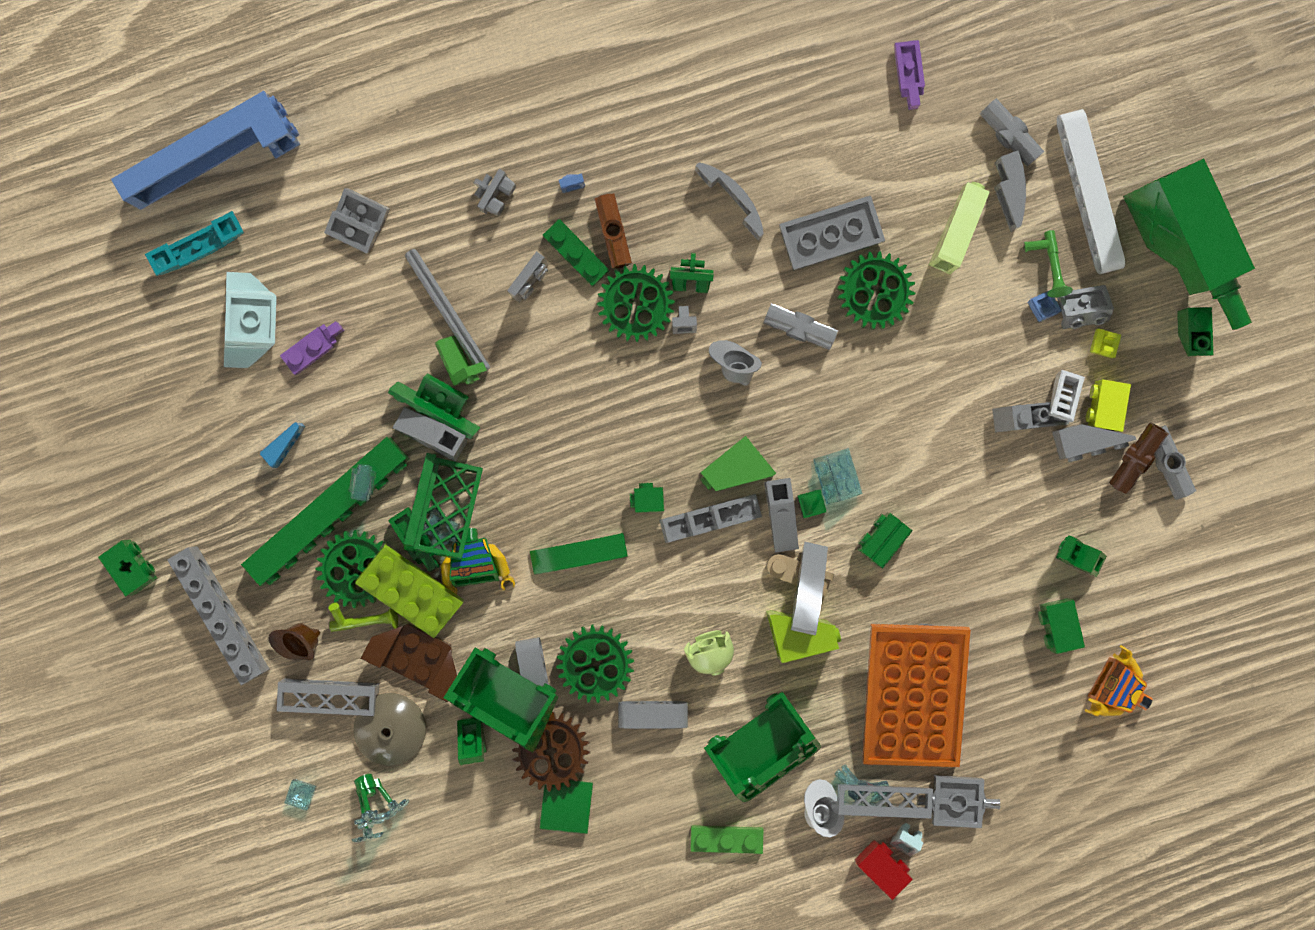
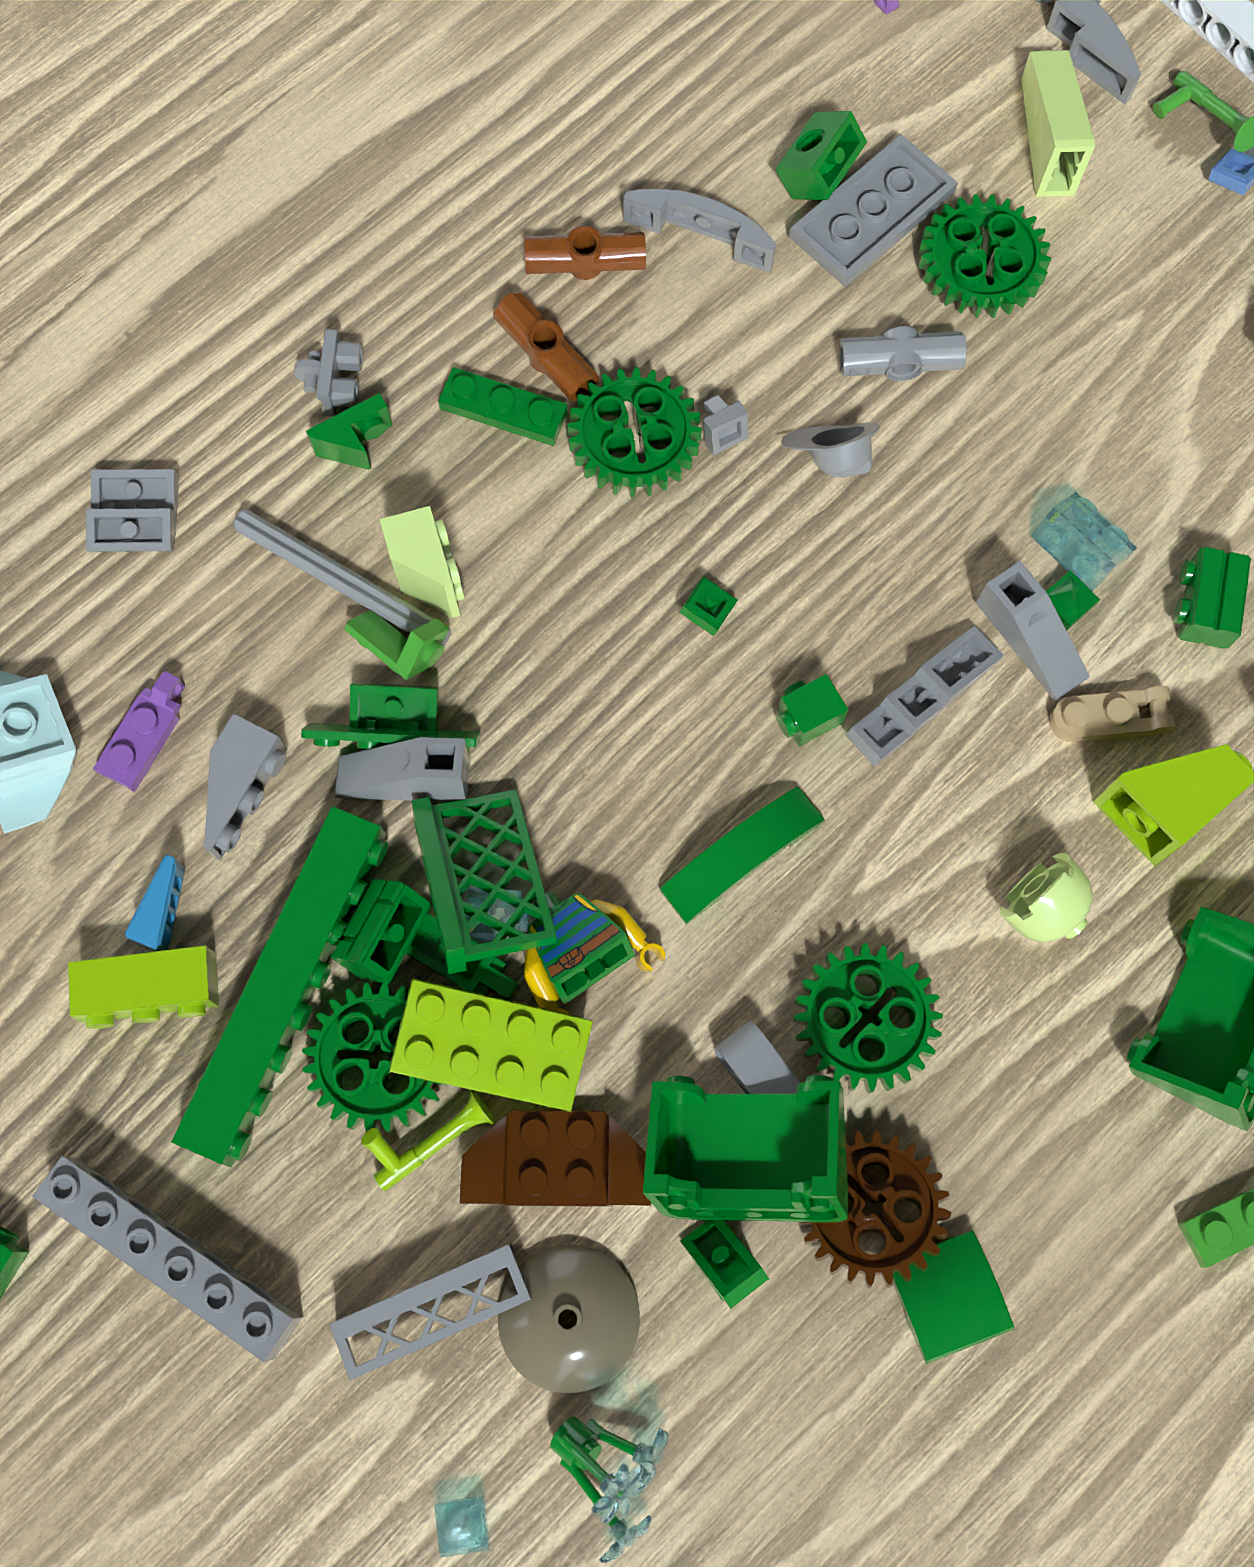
camera: 25 degrees left, 15 degrees down
reddish brown piece [268,623,321,660] -> none
clear light blue brick [348,464,377,501] -> none
light grey plate [507,251,548,303] -> none
medium blue tile [559,173,585,193] -> none
light grey beam [618,701,688,729] -> none
green hips [670,253,714,293] -> none
bright green slope [700,436,776,491] -> none
light grey slope [791,542,828,635] -> none
none -> lime brick [68,945,219,1029]
none -> light grey slope [204,714,287,861]
none -> green slope [306,393,392,470]
none -> green brick [331,879,431,984]
none -> yellowish green slope [379,506,465,618]
none -> dark orange piece [524,226,646,280]
none -> green tile [679,576,738,636]
none -> green brick [775,111,867,200]

